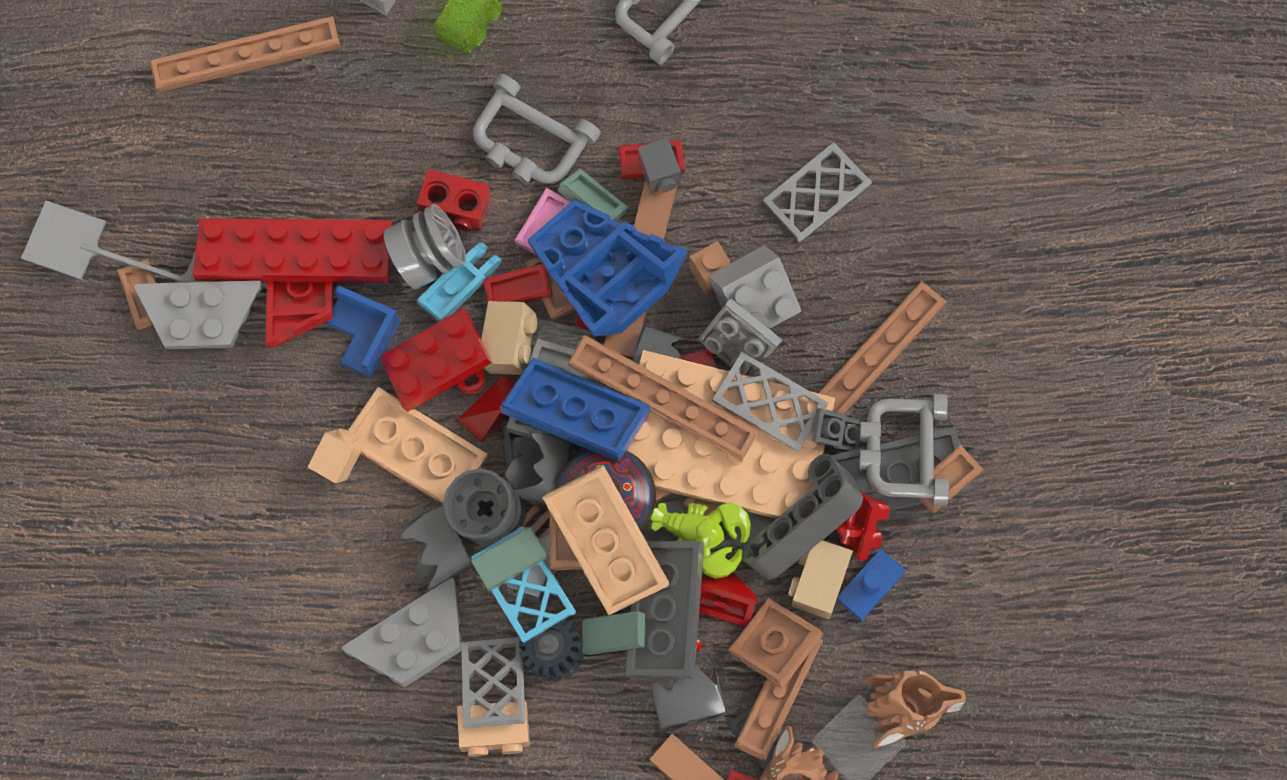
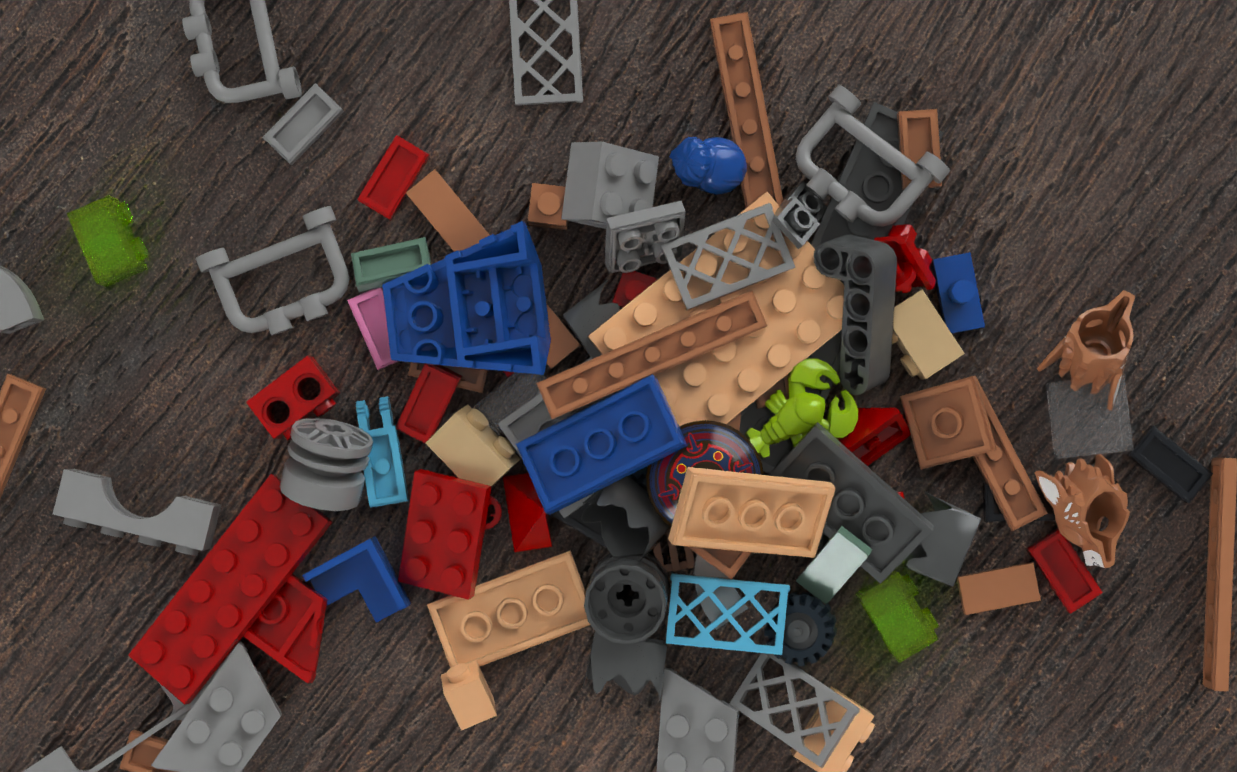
camera: 50 degrees left, 15 degrees up
sand green tile [471,527,547,592] -> none
dark grey brick [638,138,681,193] -> none
none -> light grey arch [53,469,222,556]
none -> light grey tile [262,83,344,165]
none -> blue hair [669,137,747,195]
none -> clear neon green brick [855,570,939,663]

